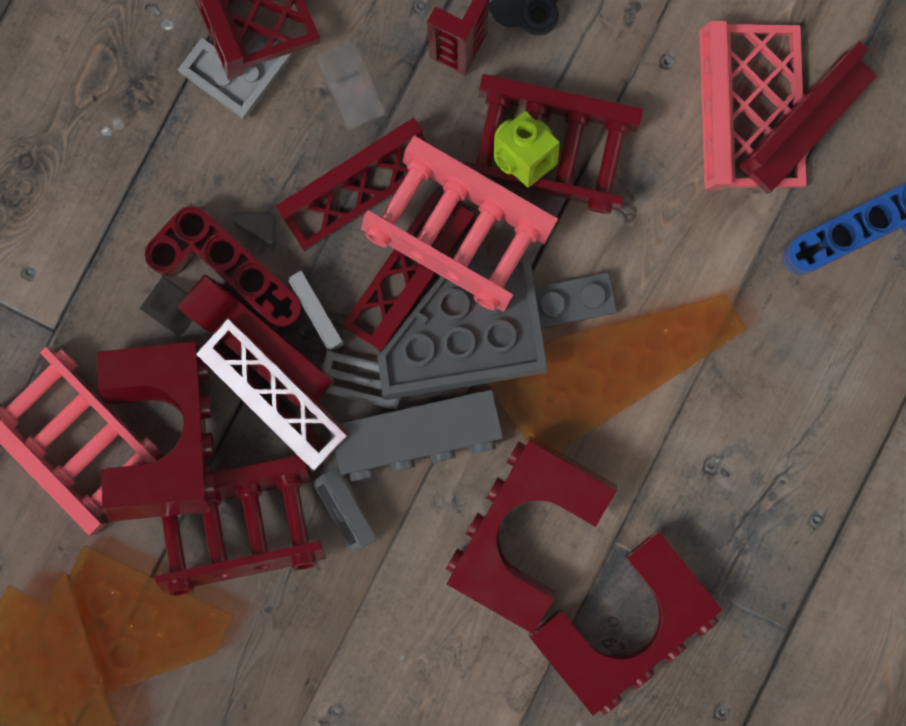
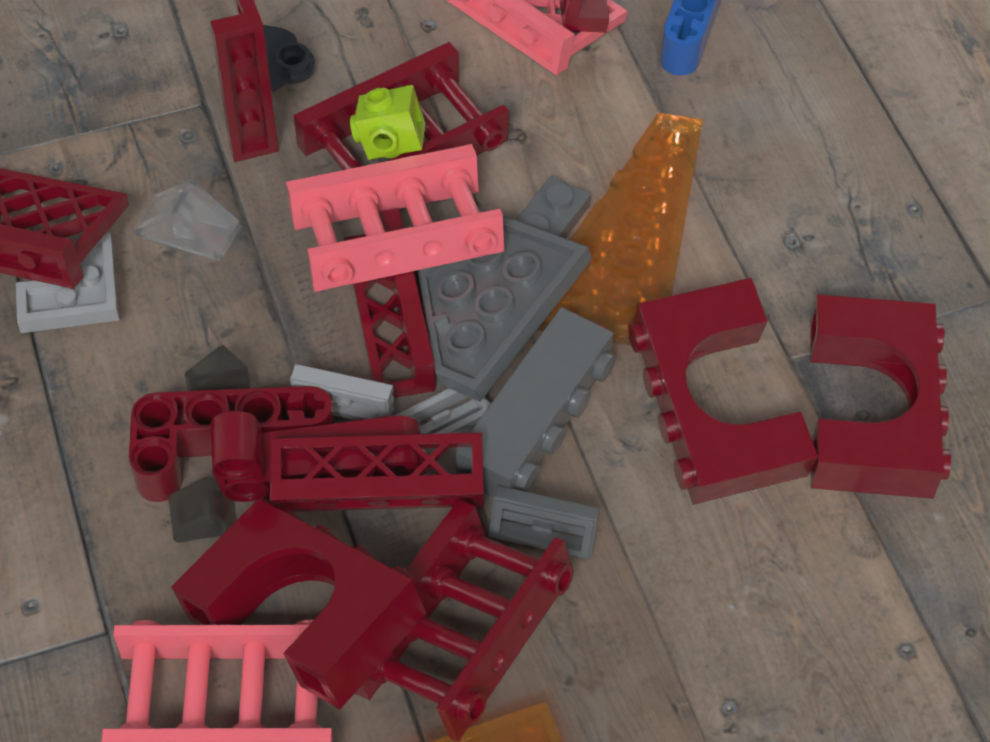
camera: 50 degrees left, 30 degrees down
dark red fence [275,117,428,252] -> none

